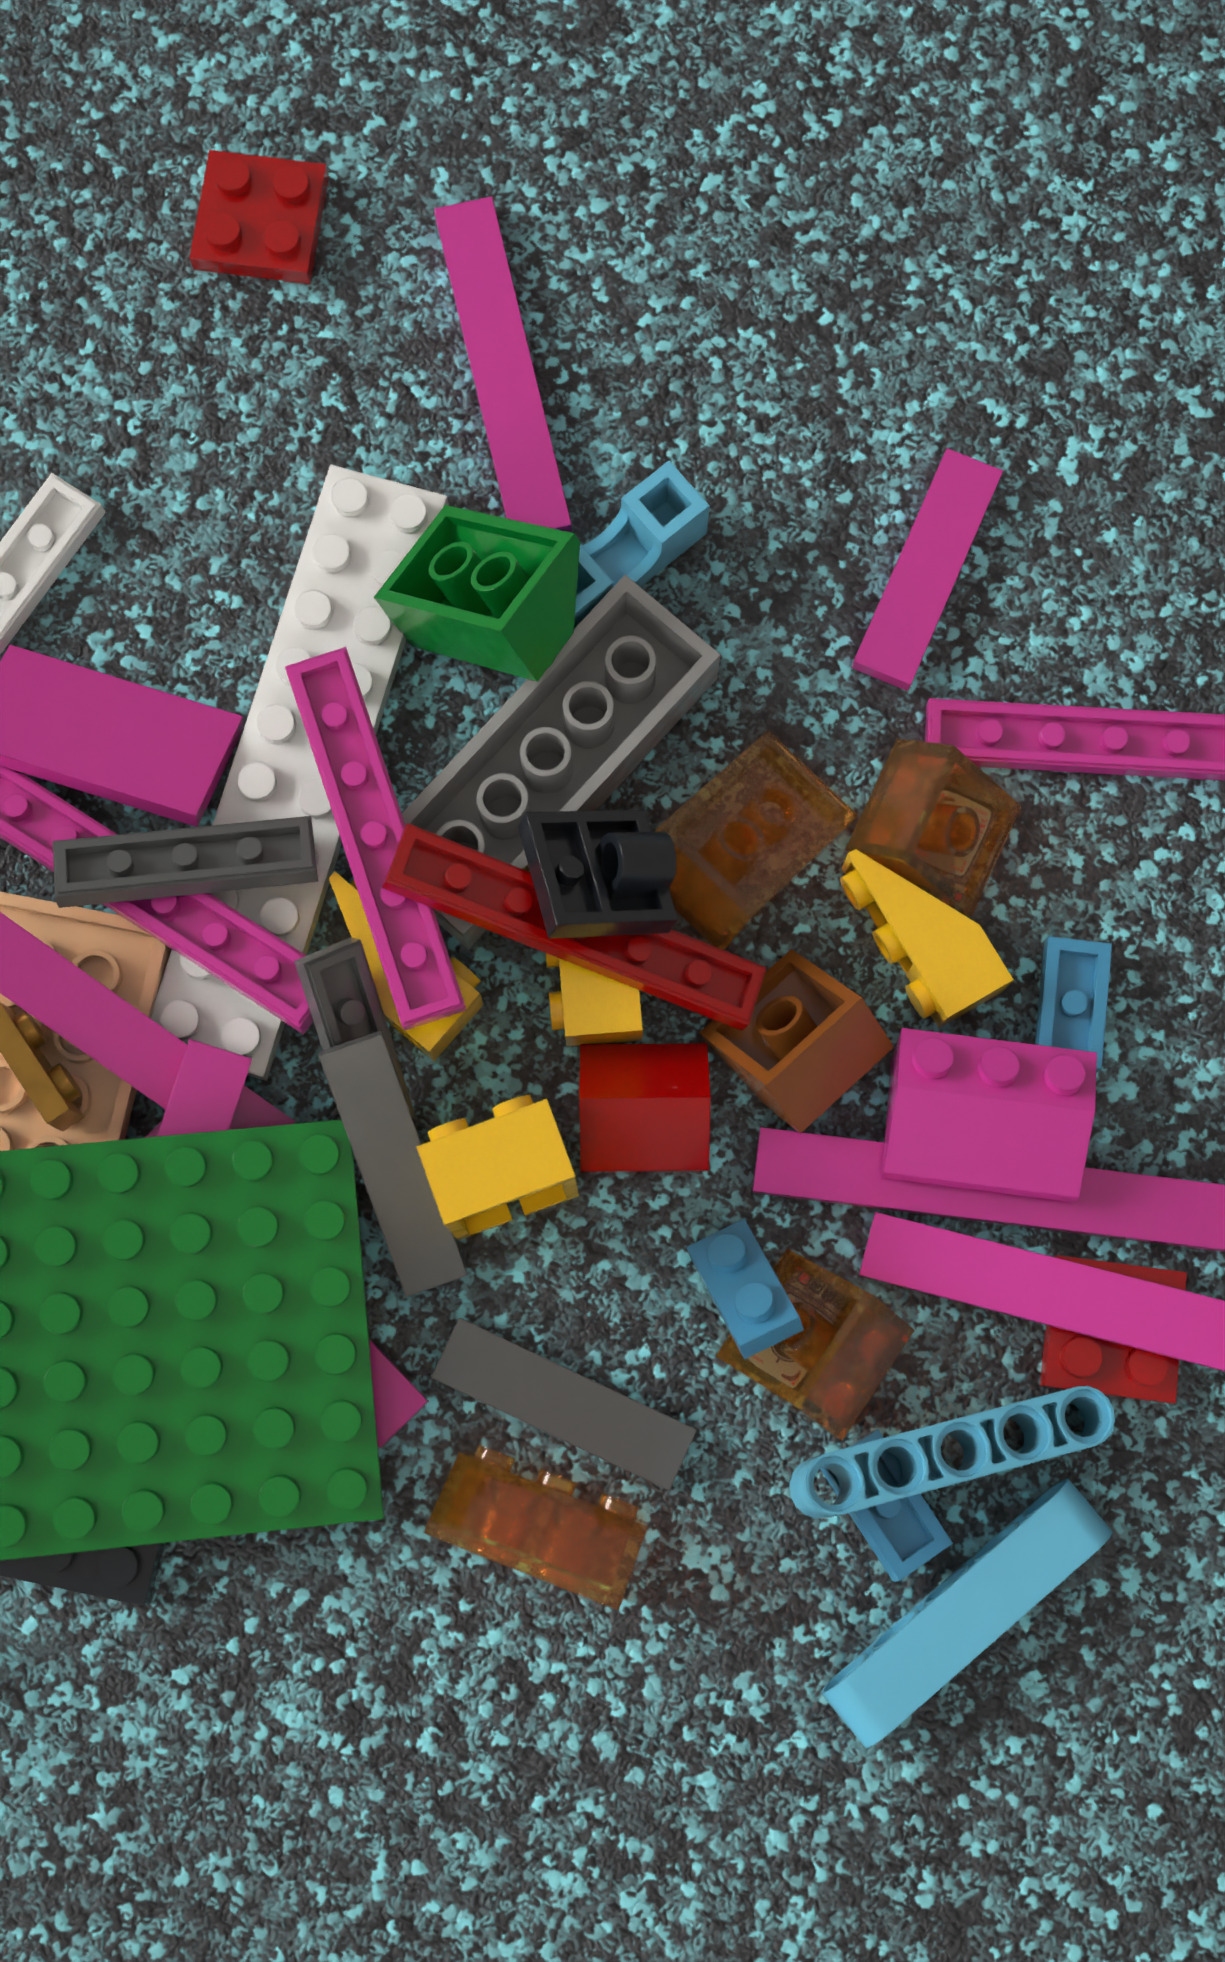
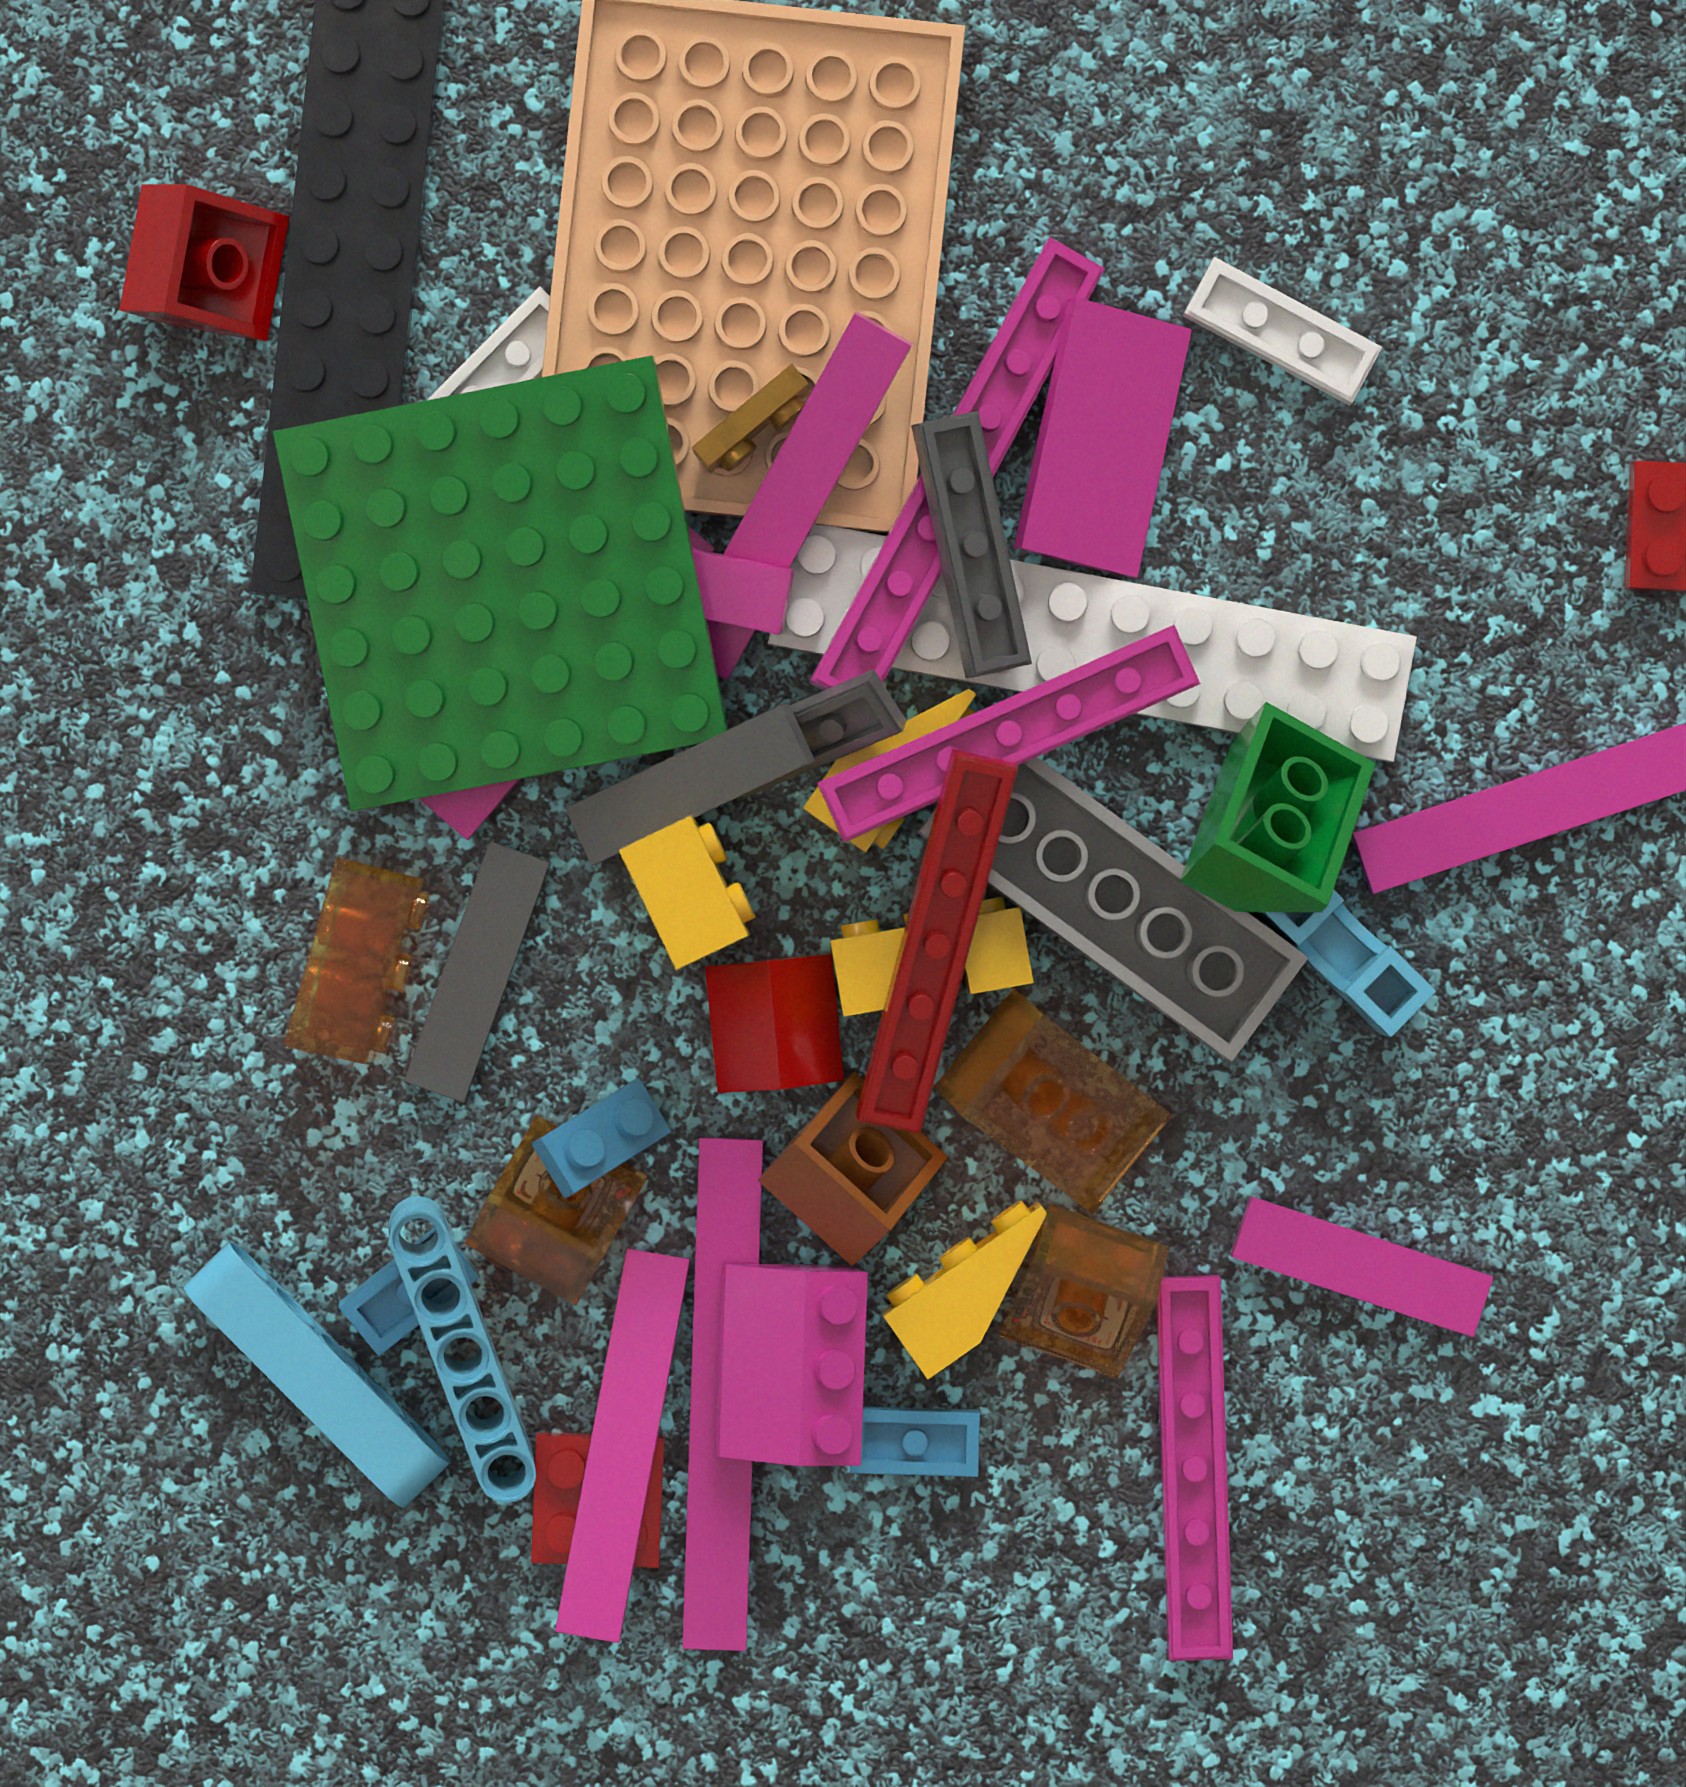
camera: 85 degrees right, 10 degrees up
black plate [518,810,678,939] -> none

